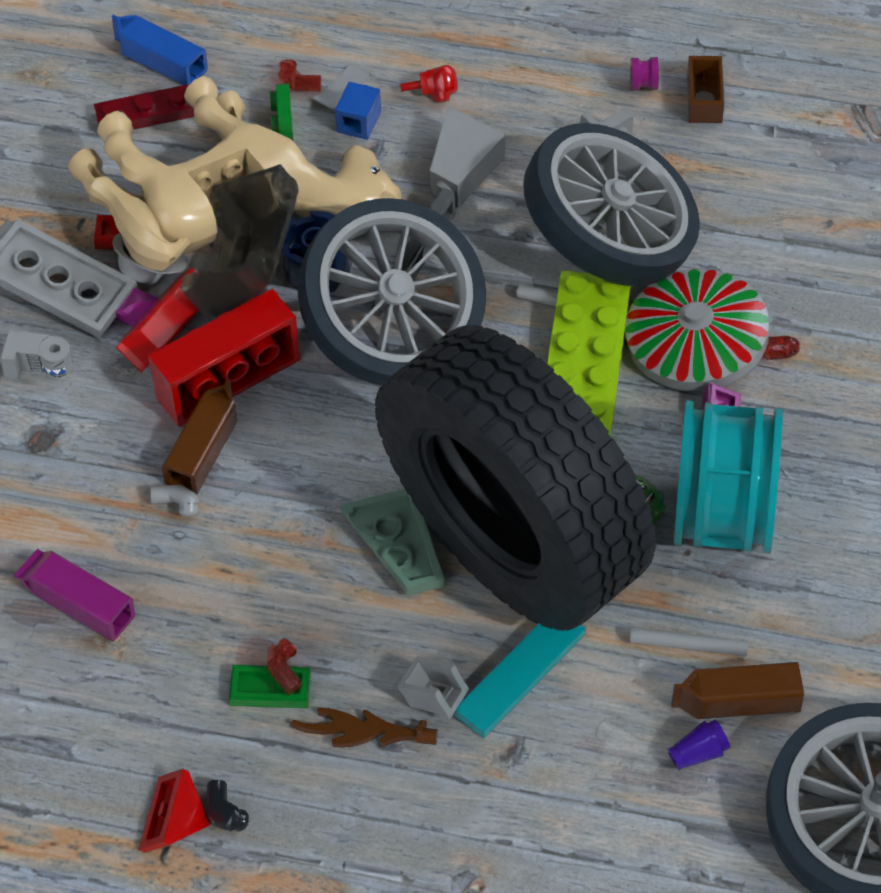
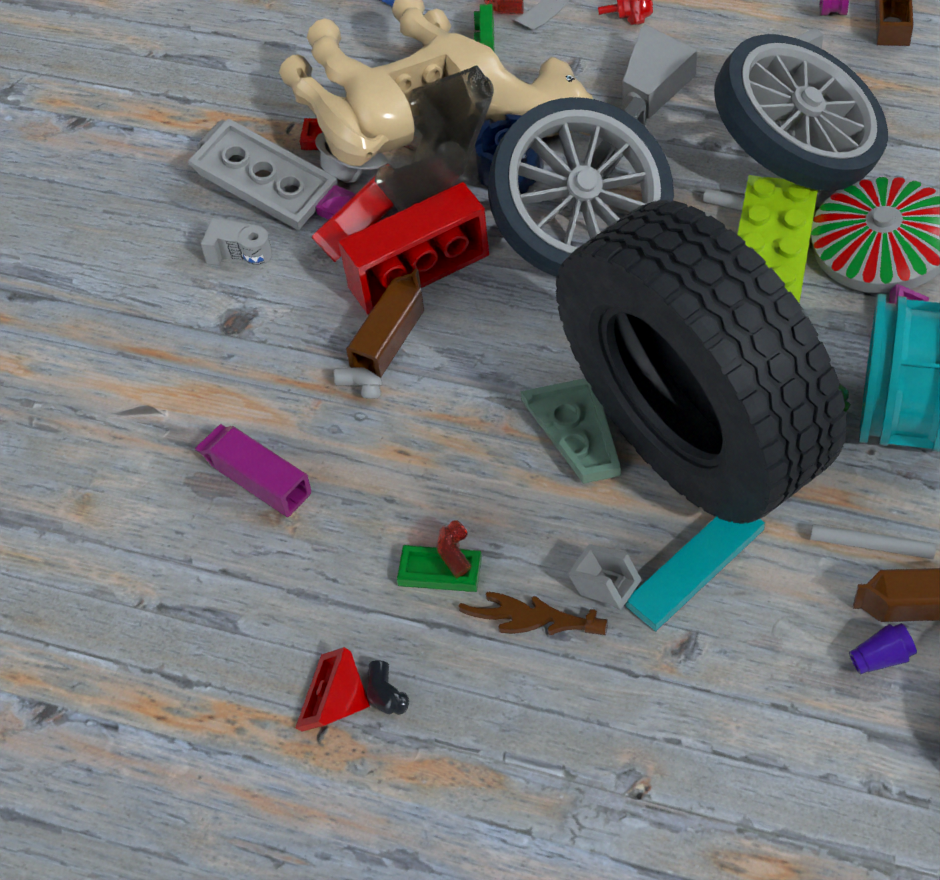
camera: 10 degrees right, 0 degrees up
dark red plate [94,84,194,130] -> none
blue brick [335,82,381,140] -> none

